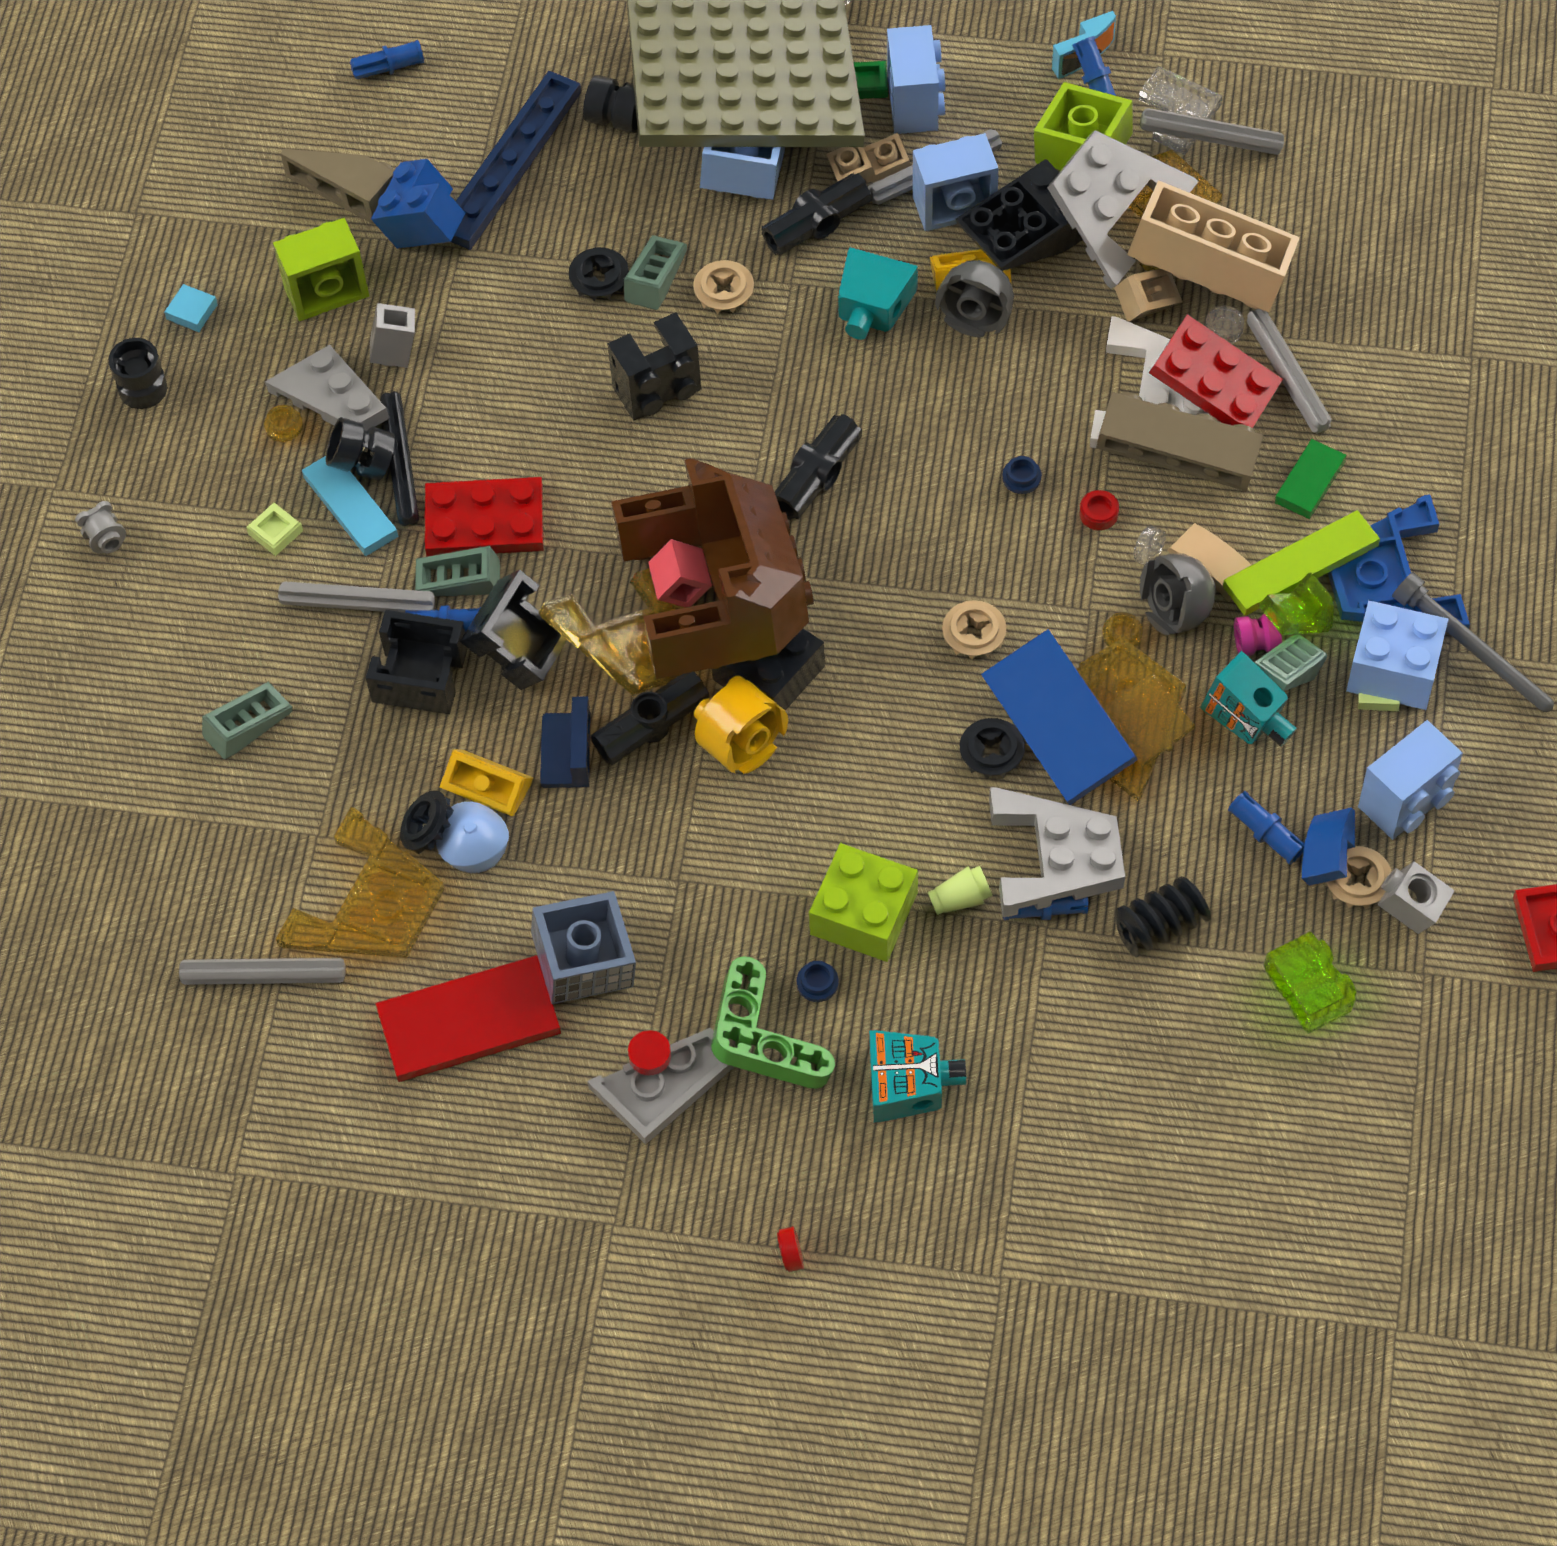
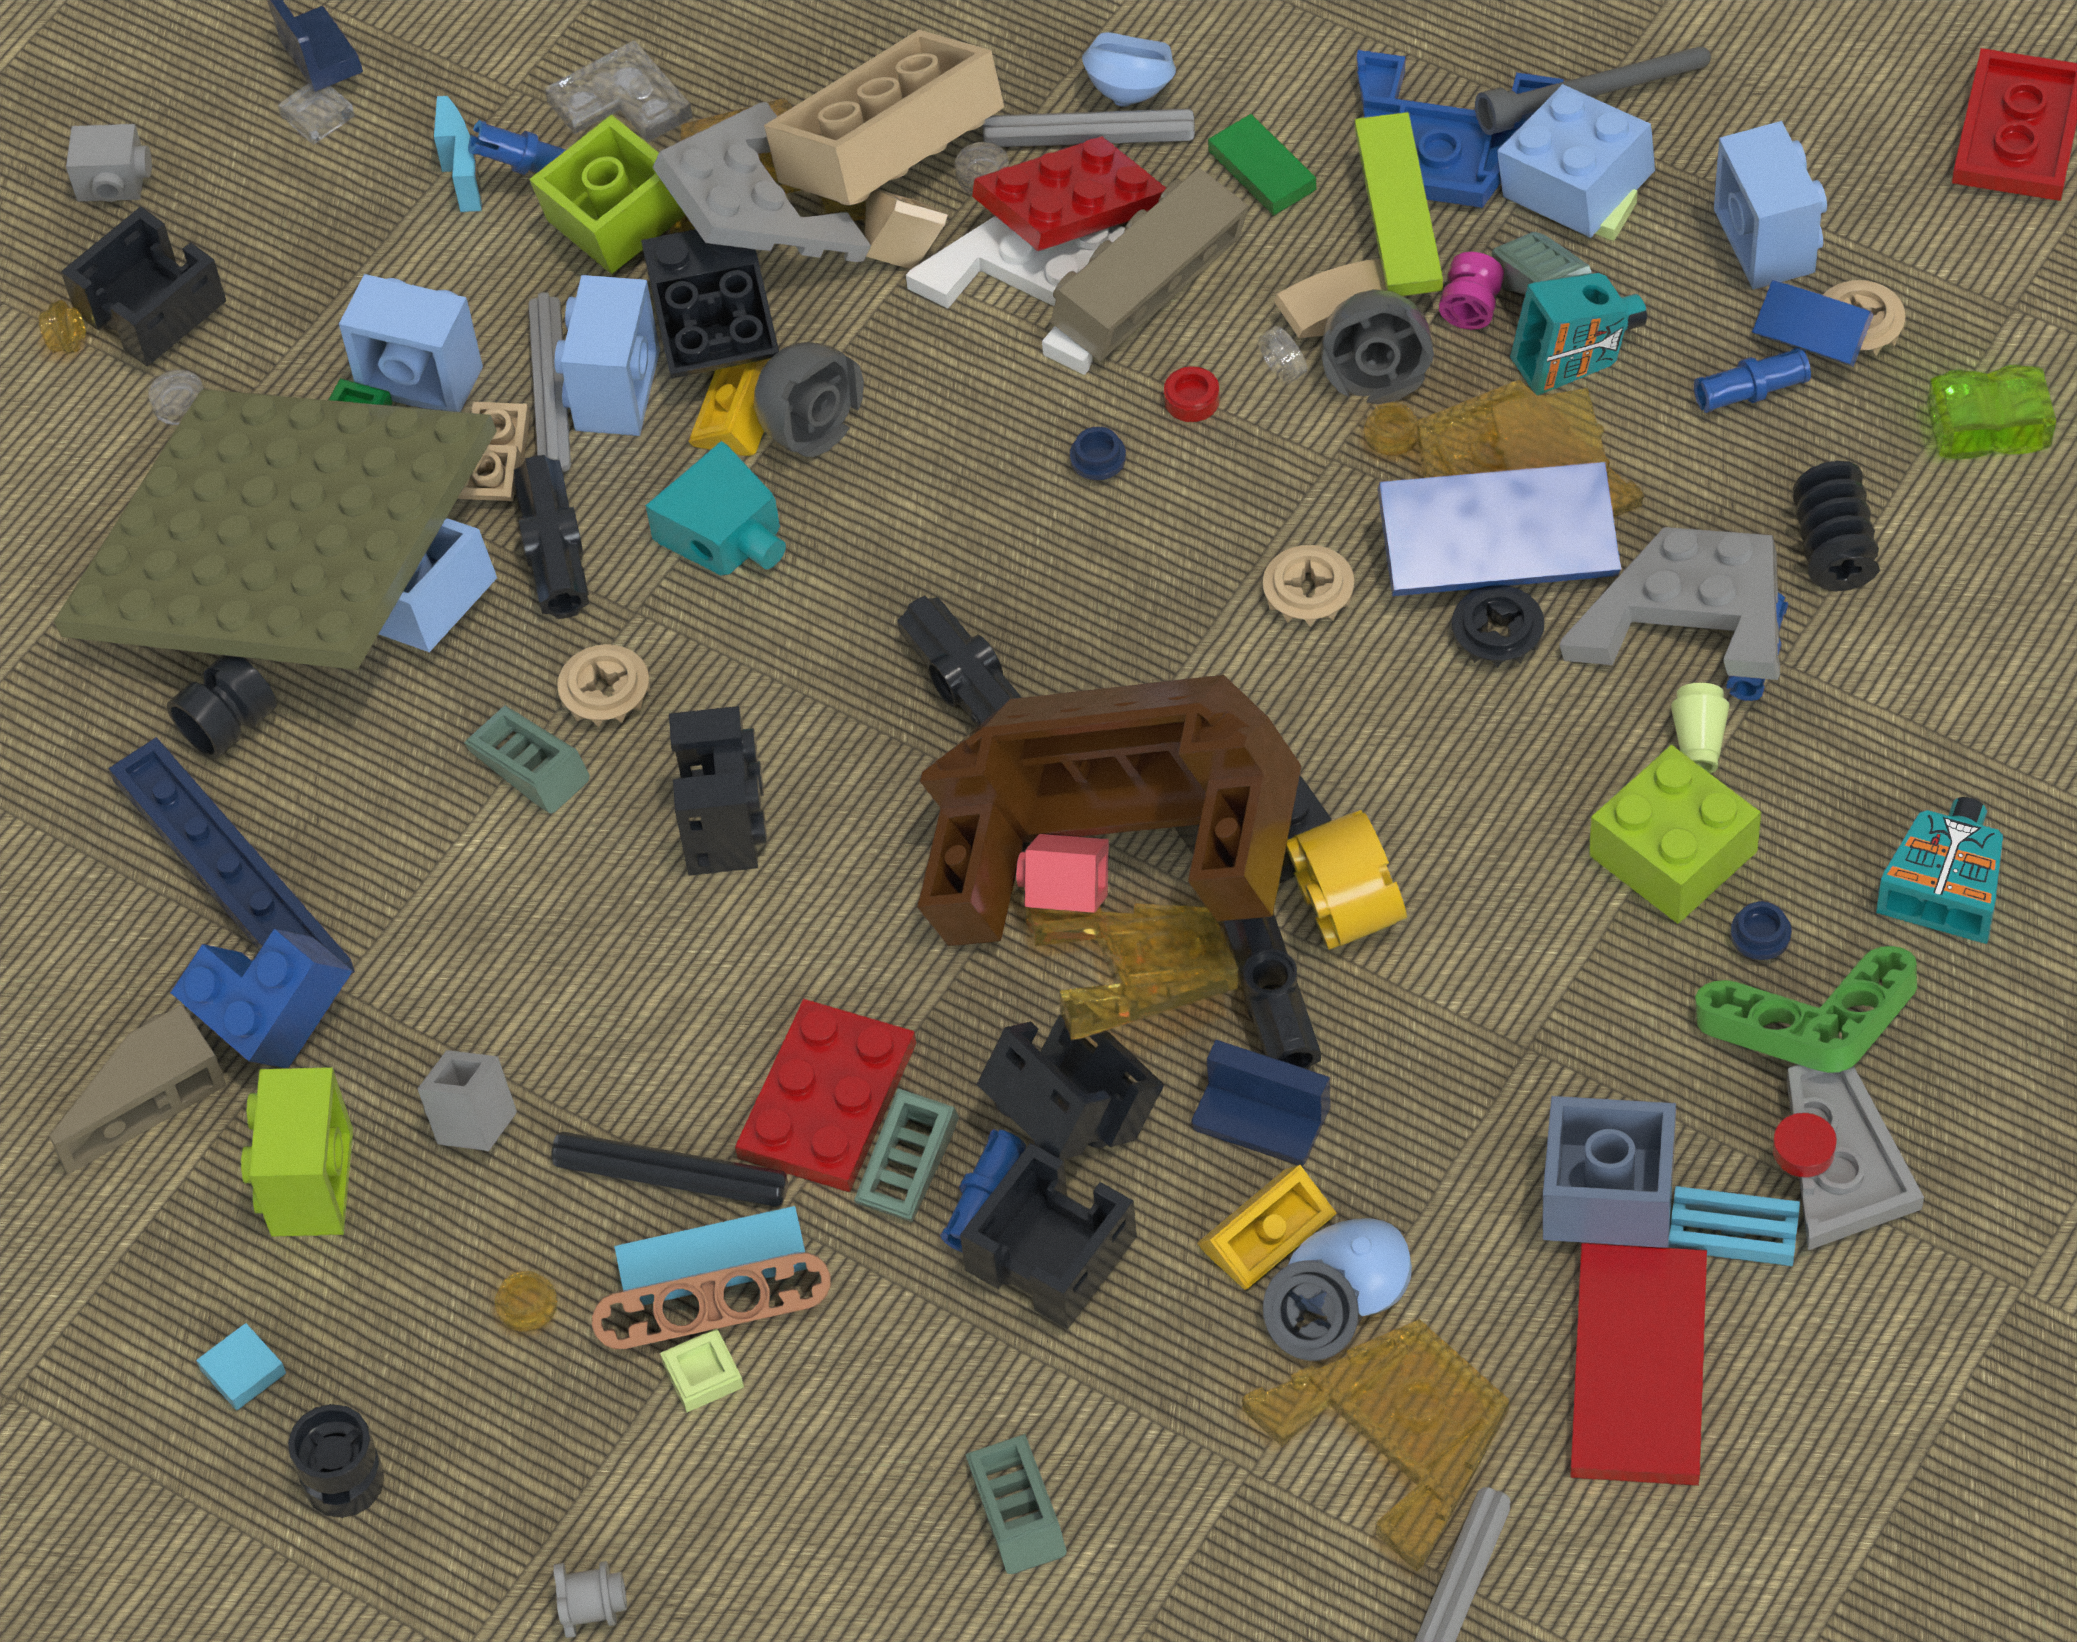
camera: 65 degrees left, 5 degrees down
light grey wing [265,345,389,431] -> none
light grey axle [278,581,435,613] -> none
black wheel [325,417,395,481] -> none
black gear [569,247,629,301] -> none
light grey axle [1140,108,1284,155] -> none
clear neon green slope [1259,572,1334,635] -> none
light grey brick [1378,861,1455,934] -> none
none -> nougat beam [592,1252,831,1349]
none -> light blue hat [1082,32,1176,107]
none -> medium azure tile [1668,1186,1800,1266]

